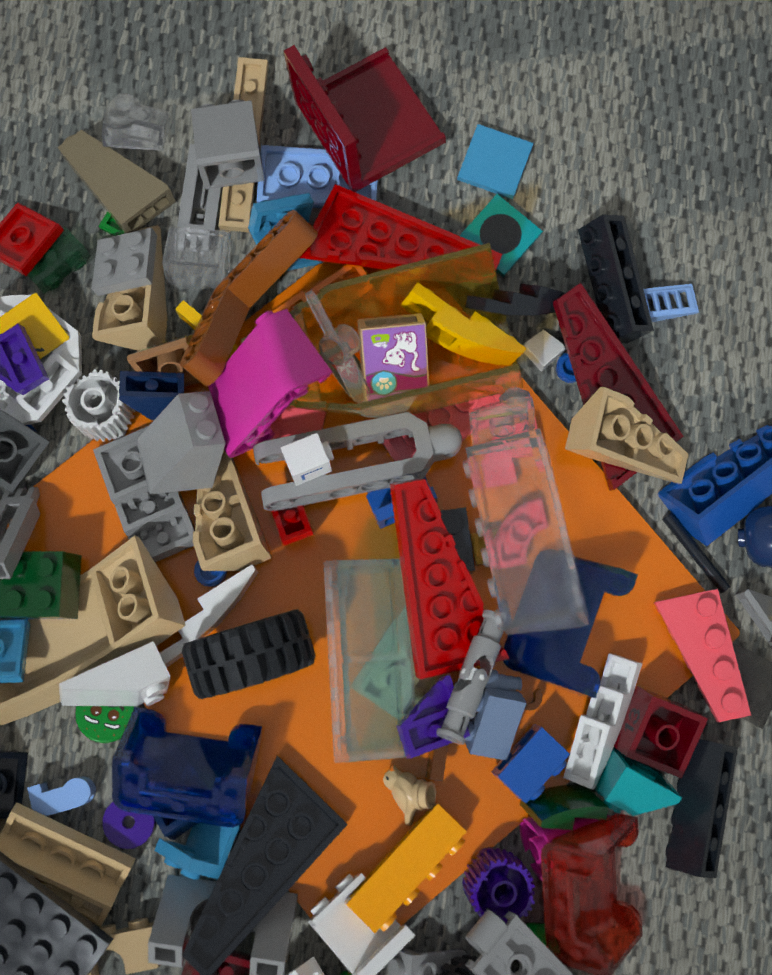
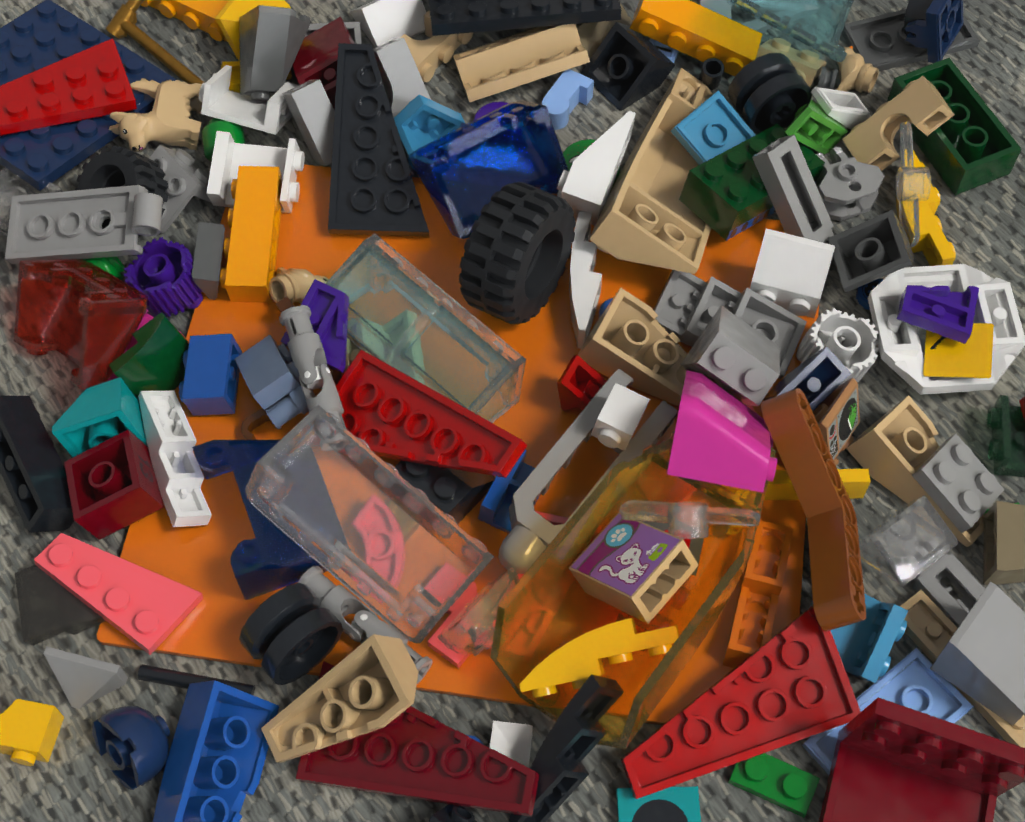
camera: 140 degrees right, 20 degrees down
none -> dark grey slope [192,222,225,300]
none -> black wheel [239,583,343,685]
none -> light grey piece [298,566,433,684]
none -> green plate [728,753,820,818]
none -> white slope [750,228,835,318]

